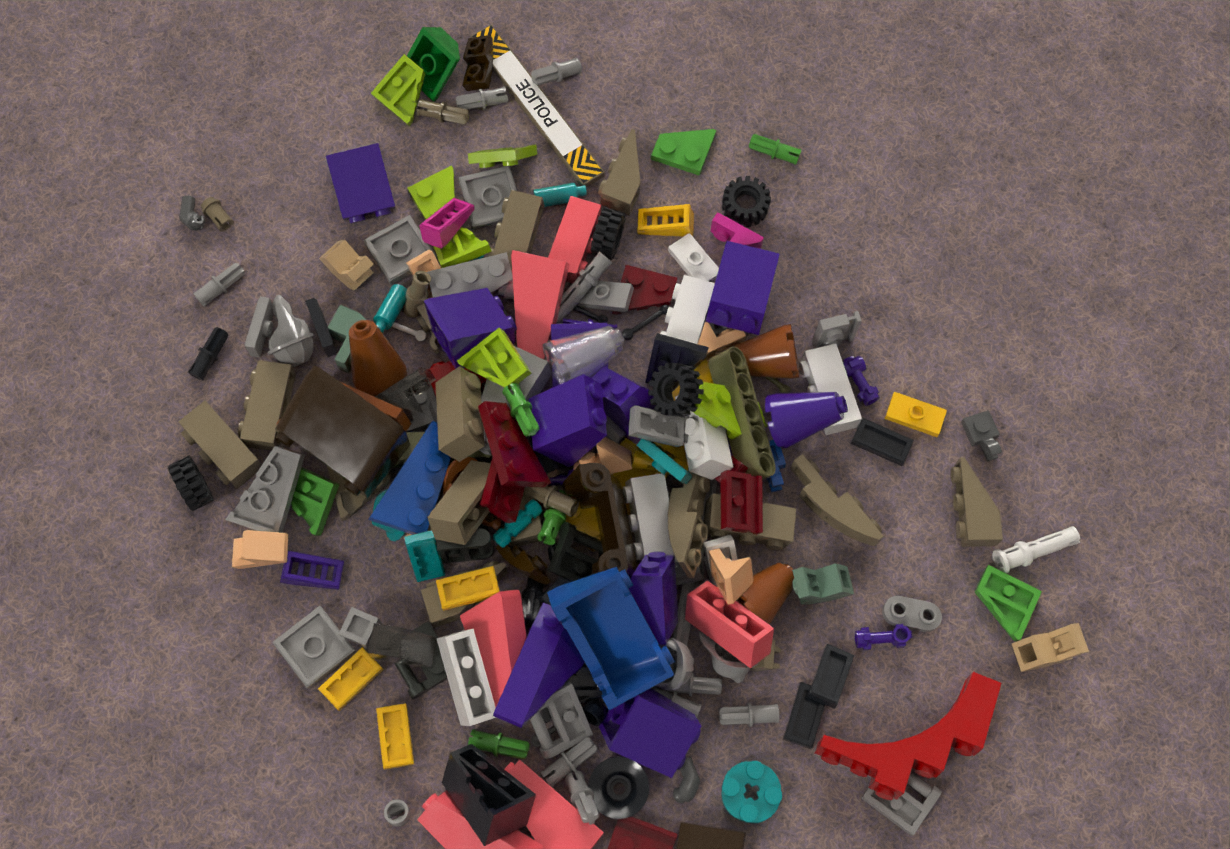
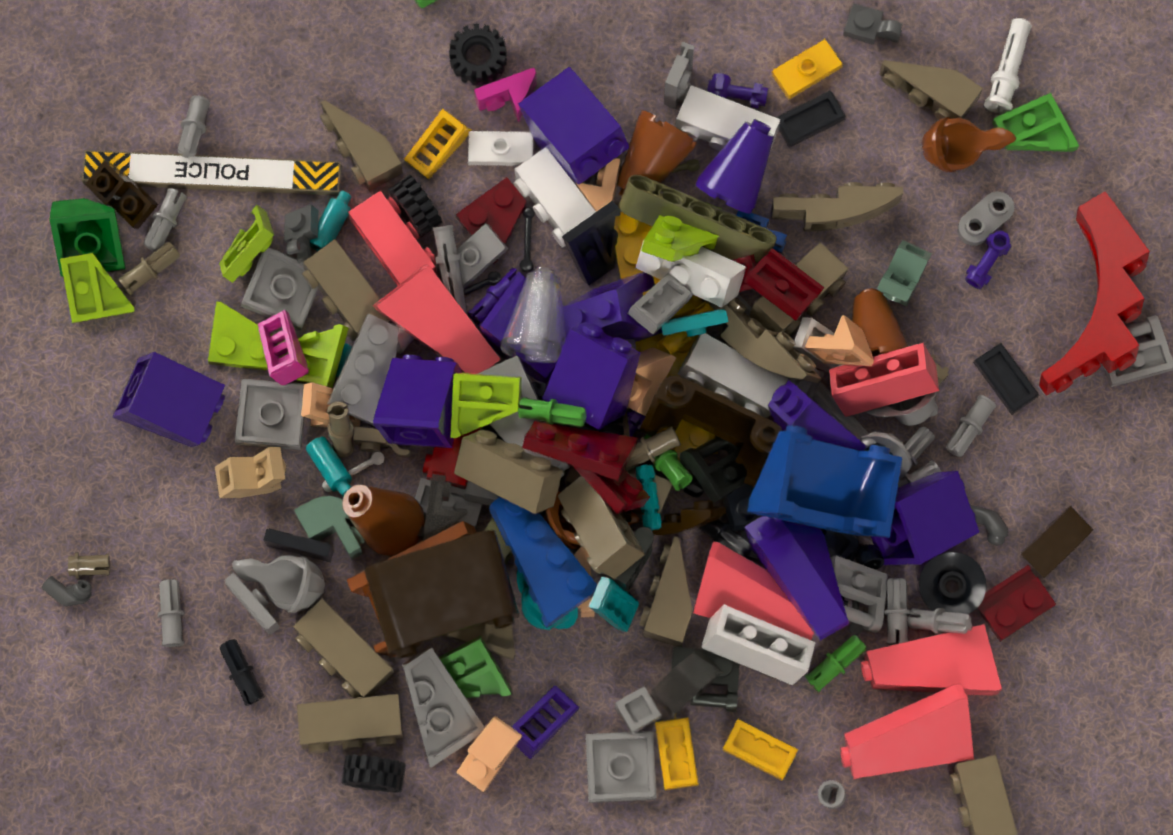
camera: 50 degrees left, 5 degrees up
yellow plate [436,566,500,611] -> none
black wedge [442,744,536,846] -> none
black tyre [648,363,704,417] -> none
bright green wing [651,129,716,176] -> none
teal plate [721,761,782,823] -> none
black tile [807,644,854,709] -> none
tan brick [1011,623,1089,672] -> none
none -> dark grey plate [284,204,319,263]
none -> dark orange piece [922,117,1016,173]

